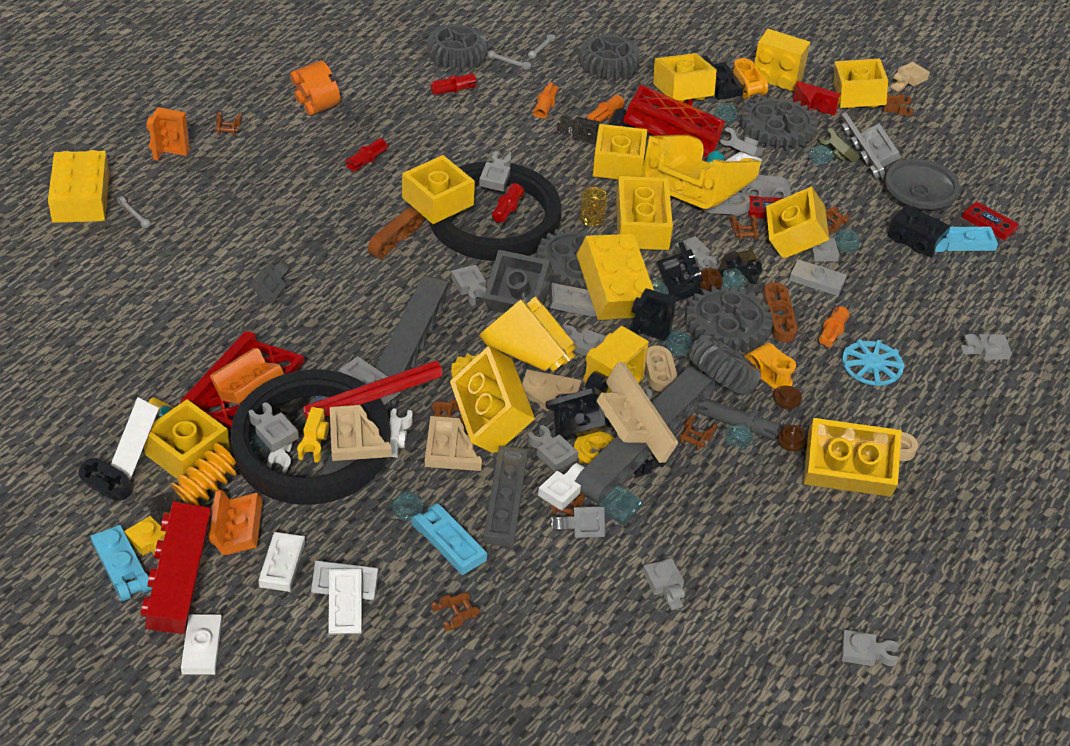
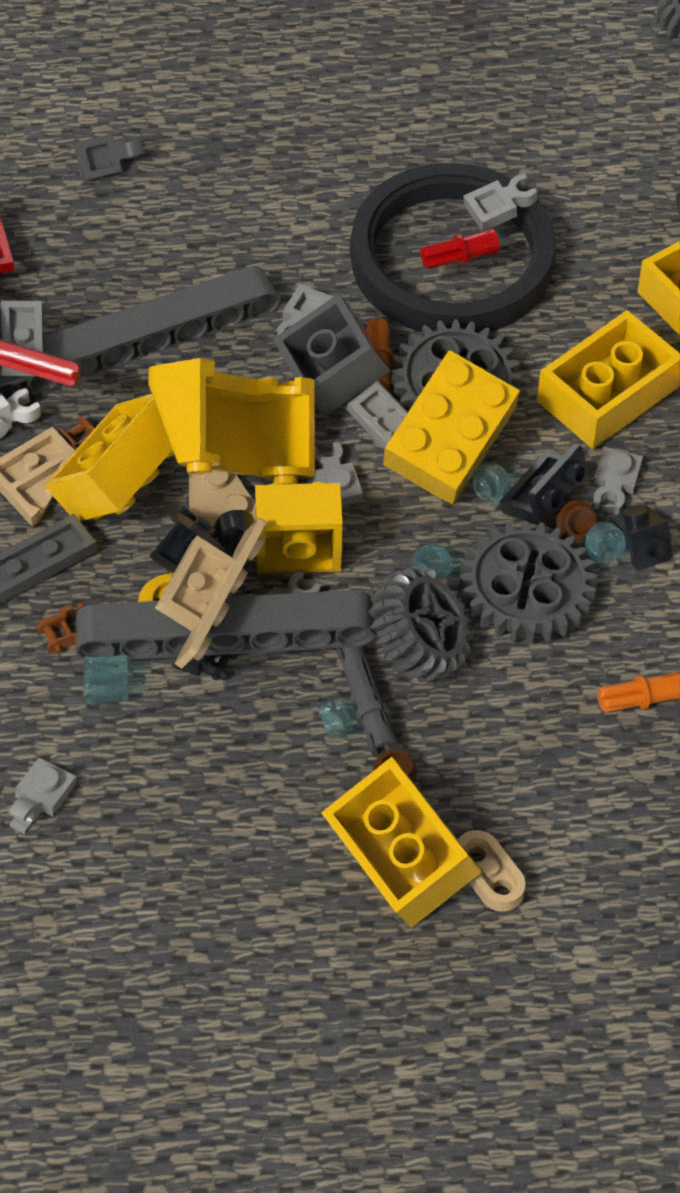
camera: 50 degrees right, 10 degrees up
red axle [345,138,388,172] -> none
dark orange beam [368,207,424,260] -> none
yellow brick [402,155,475,224] -> none
red axle [430,73,476,95] -> none
light grey plate [528,425,578,472] -> none
white plate [538,463,585,511] -> none
plate [551,506,605,538] -> none
clear yellow plate [580,187,607,226] -> none
black bracket [629,288,677,342] -> none
tan plate [645,346,677,392] -> none
dark orange piece [679,415,717,451] -> none
light orange piece [744,343,796,390] -> none
dark orange beam [763,282,798,343] -> none
reddish brown plate [773,386,802,409] -> none
medium azure wheel [842,339,904,386] -> none
light grey plate [842,630,898,666] -> none

